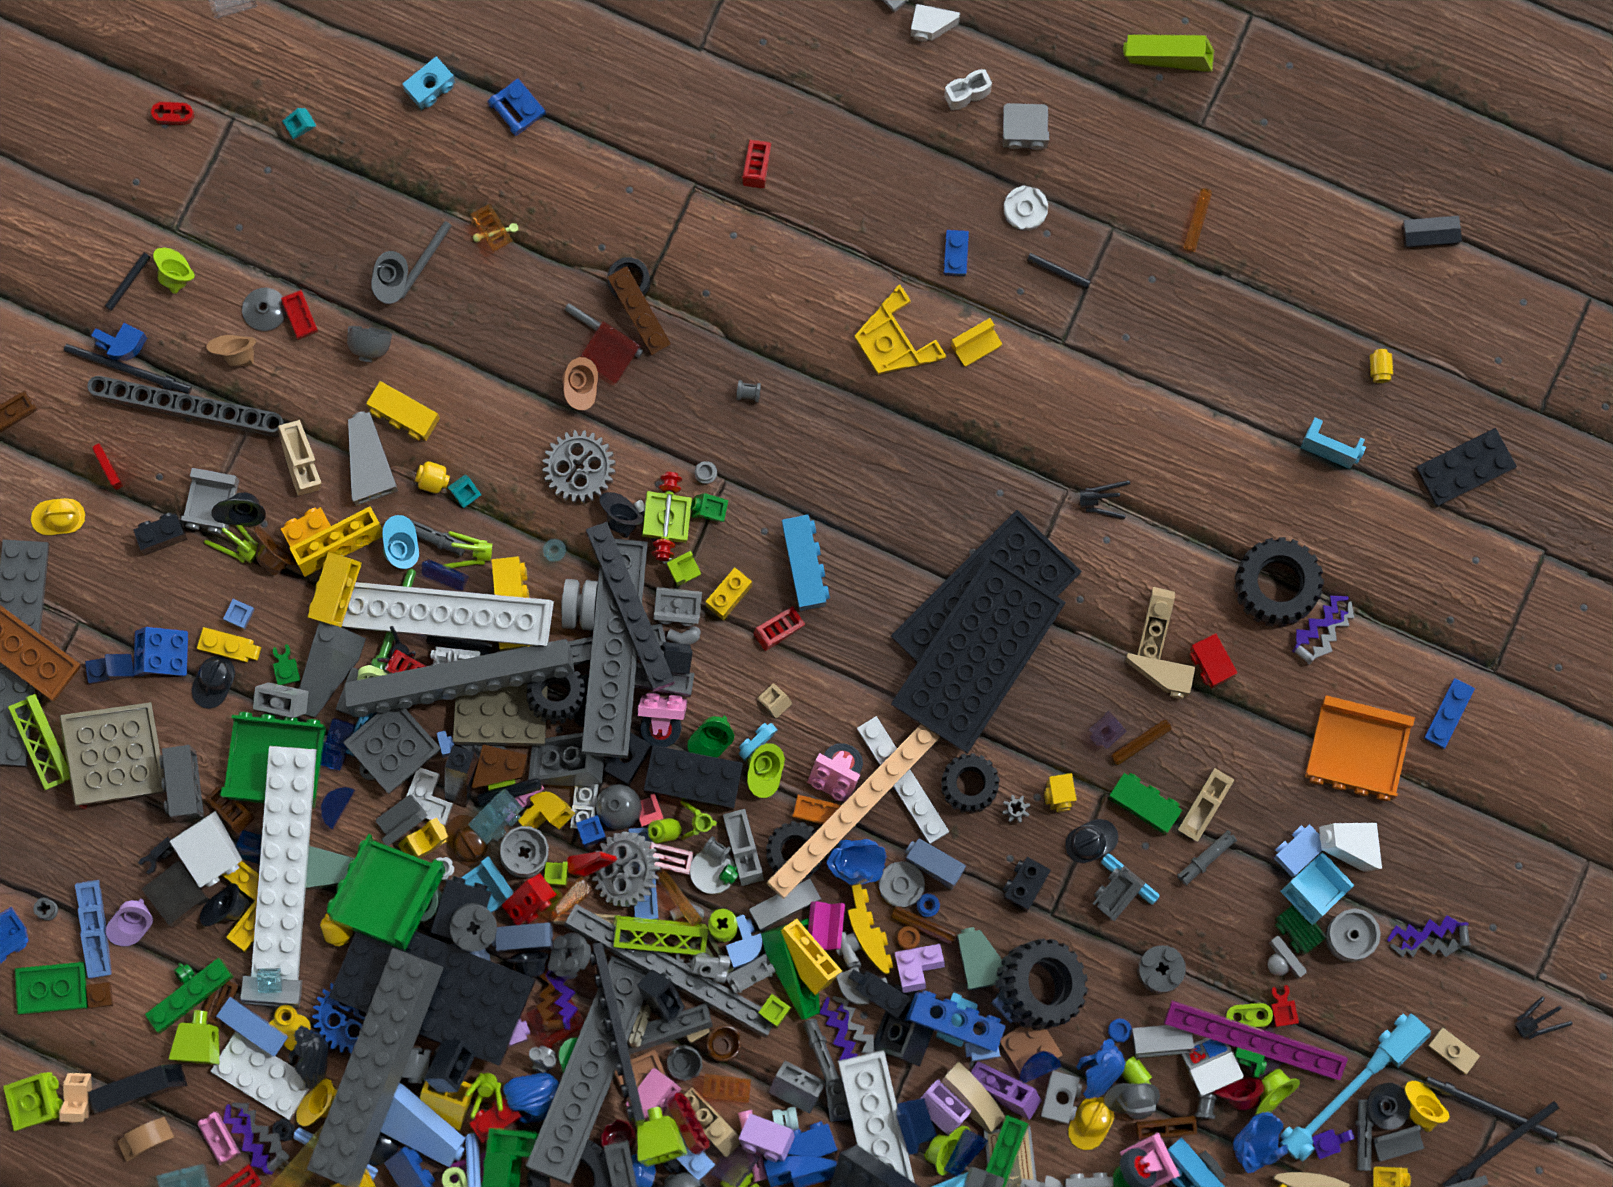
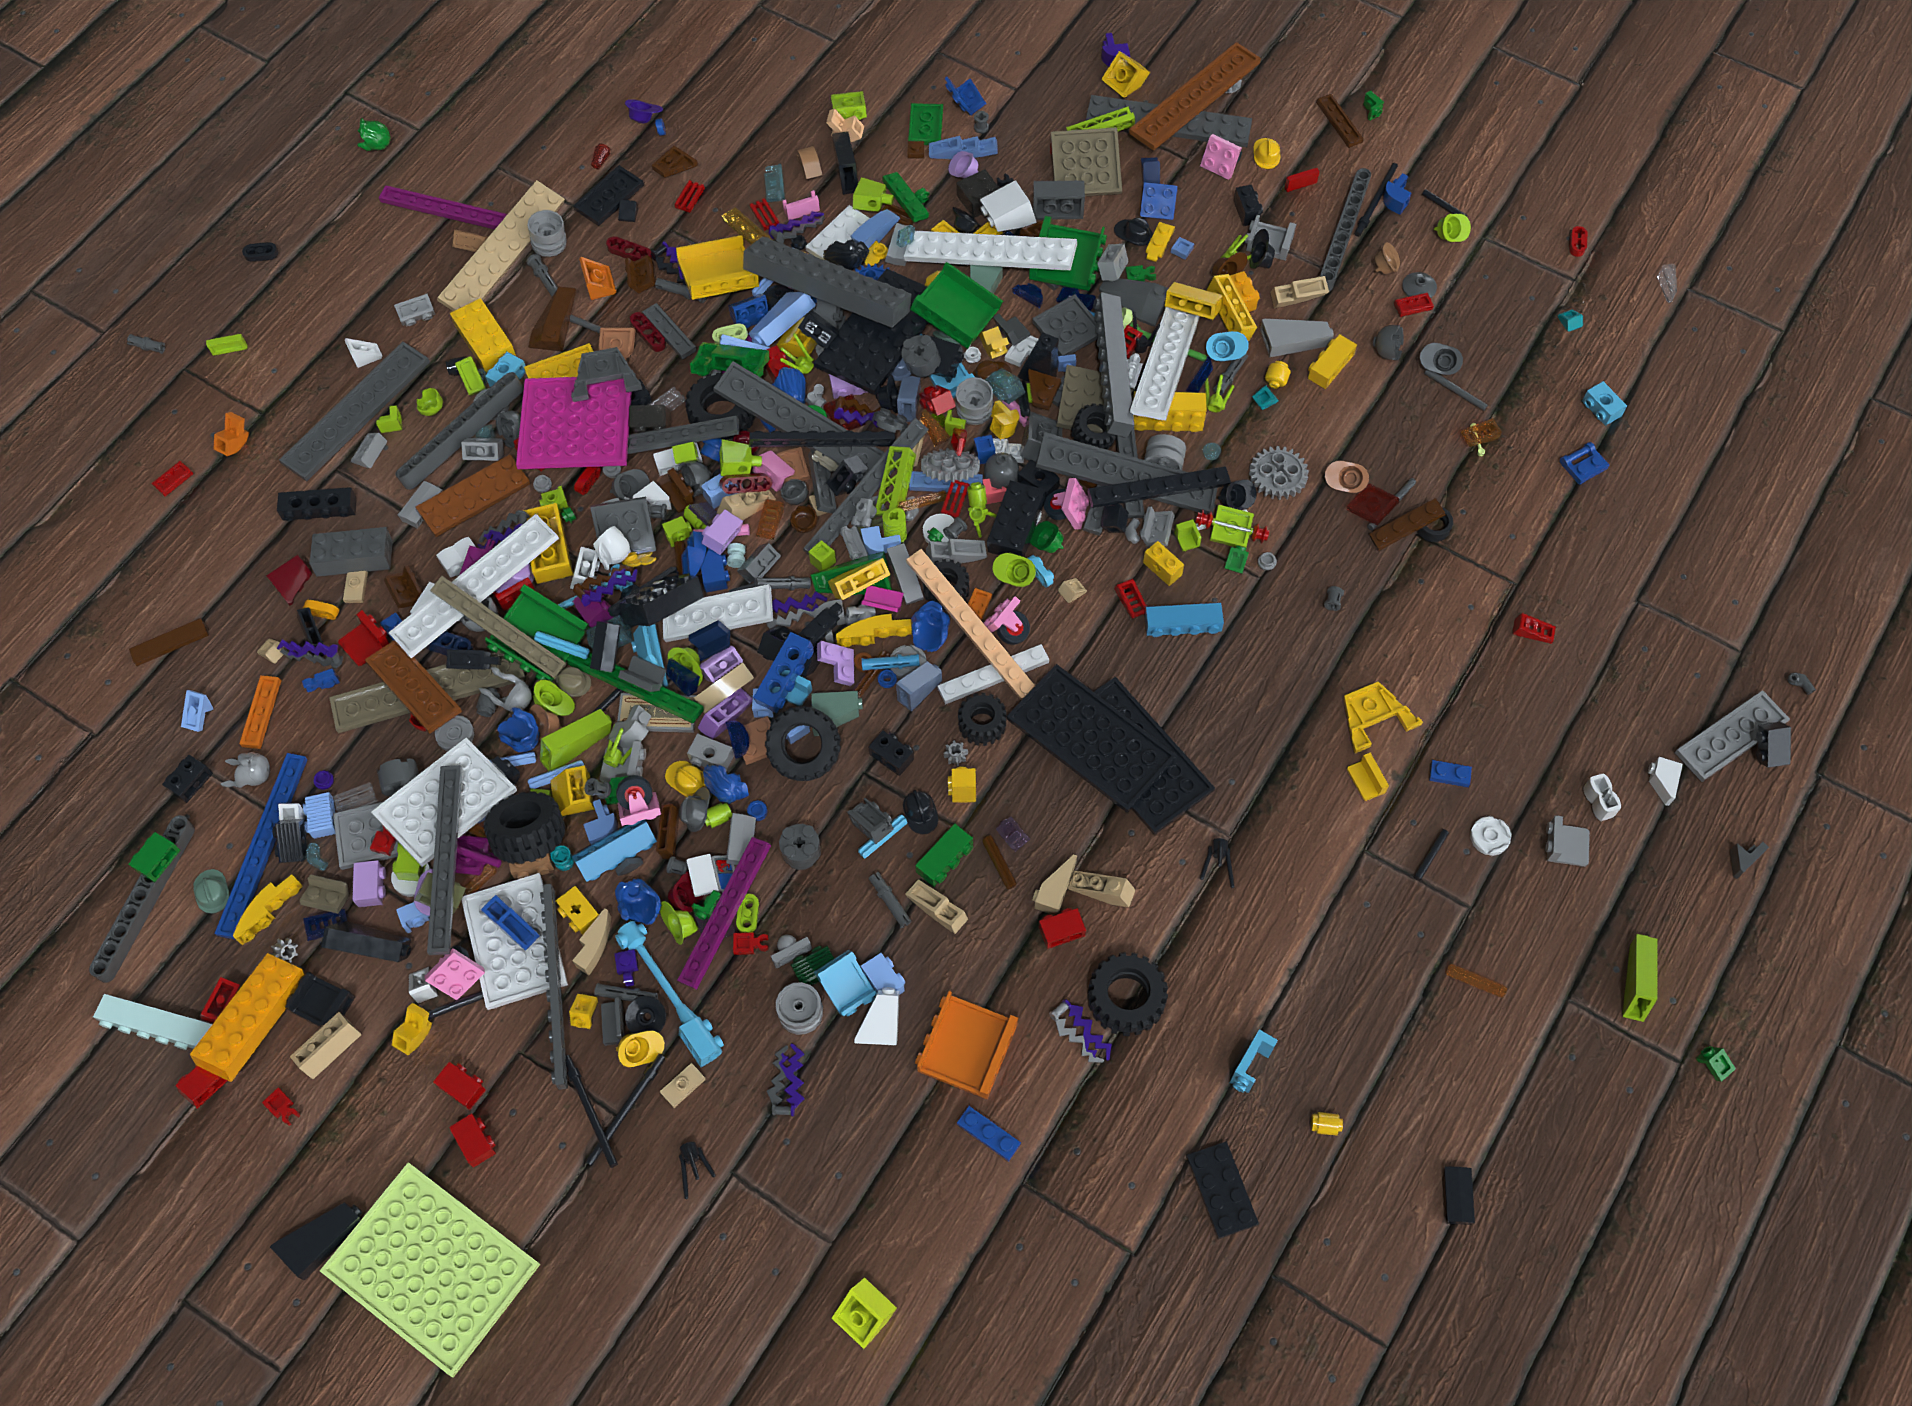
camera: 100 degrees right, 15 degrees down
none -> dark azure pin [862,654,919,671]
none -> bright pink plate [1200,134,1242,180]

